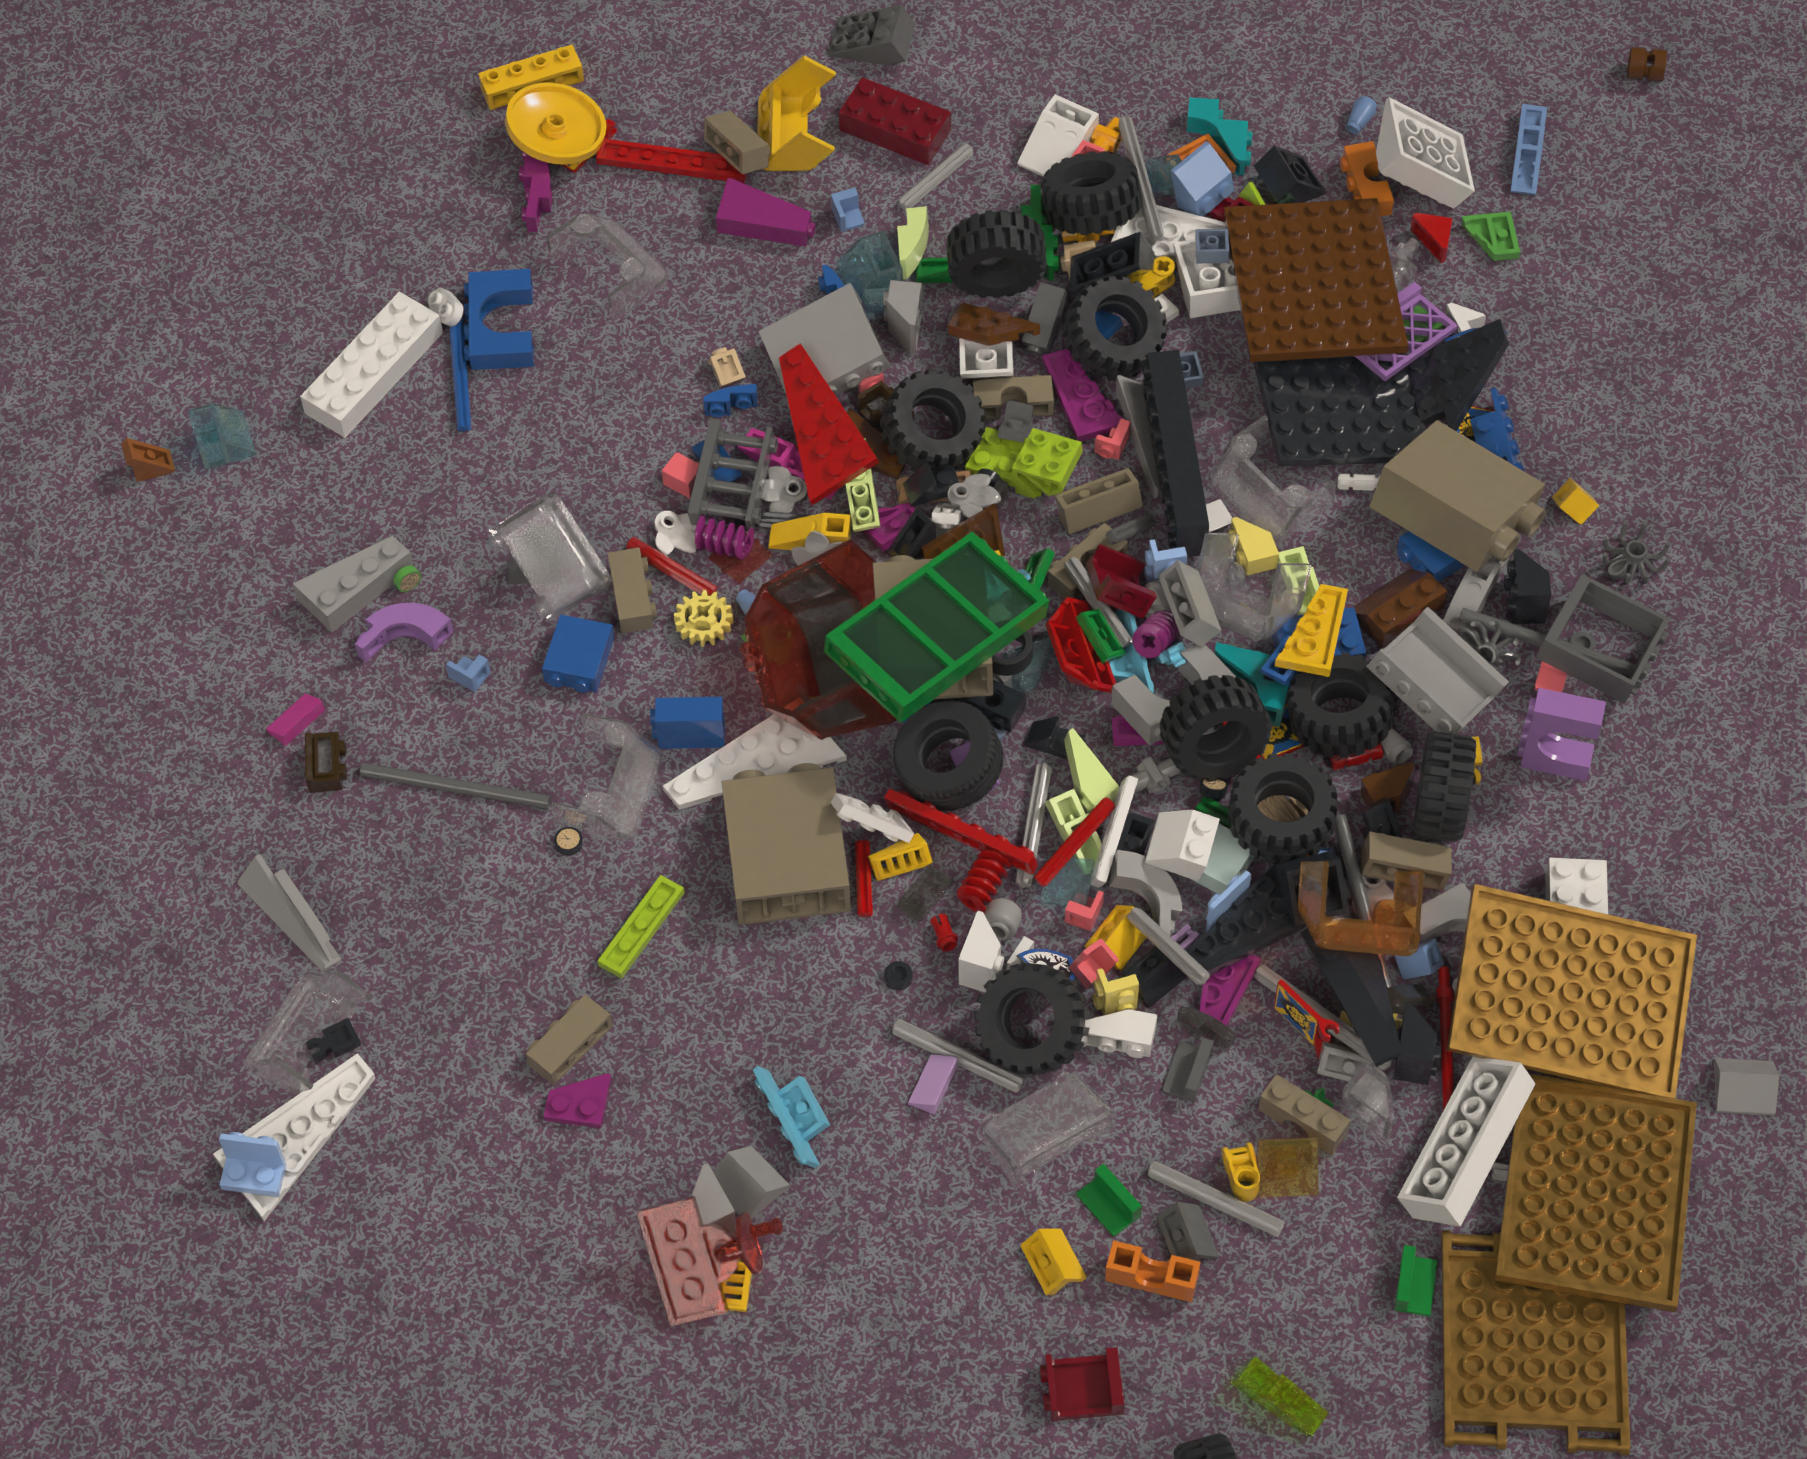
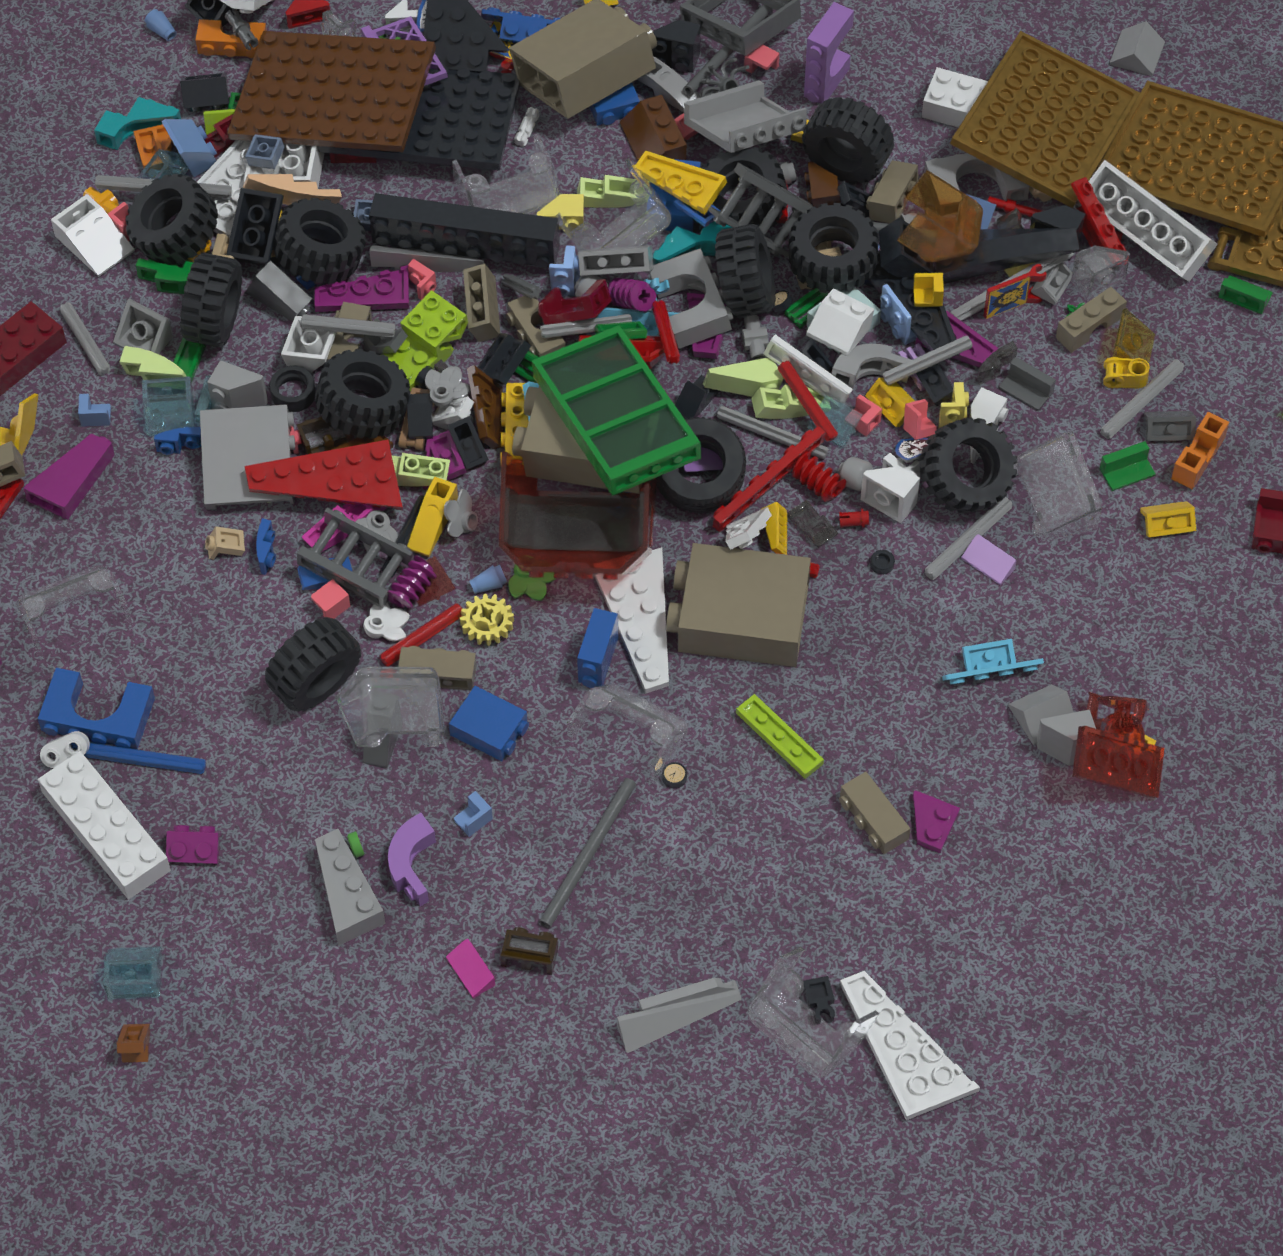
camera: 75 degrees left, 0 degrees up
light blue bracket [219,1132,287,1197] -> none
reddish brown wing [948,302,1040,346] -> none
none -> light grey slope [113,299,173,354]
none -> magenta bracket [166,825,221,864]
none -> dark grey pin [225,9,258,50]
none -> light nougat slope [243,174,342,205]
none -> black tyre [265,617,362,712]
none -> black tyre [270,365,316,412]
none -> light grey axle [301,314,395,337]
none -> black slope [477,333,531,385]
none -> red axle [652,300,680,364]
none -> dark grey fence [708,163,813,258]
none -> yellow panel [913,273,944,307]
none -> red bracket [1071,177,1129,266]

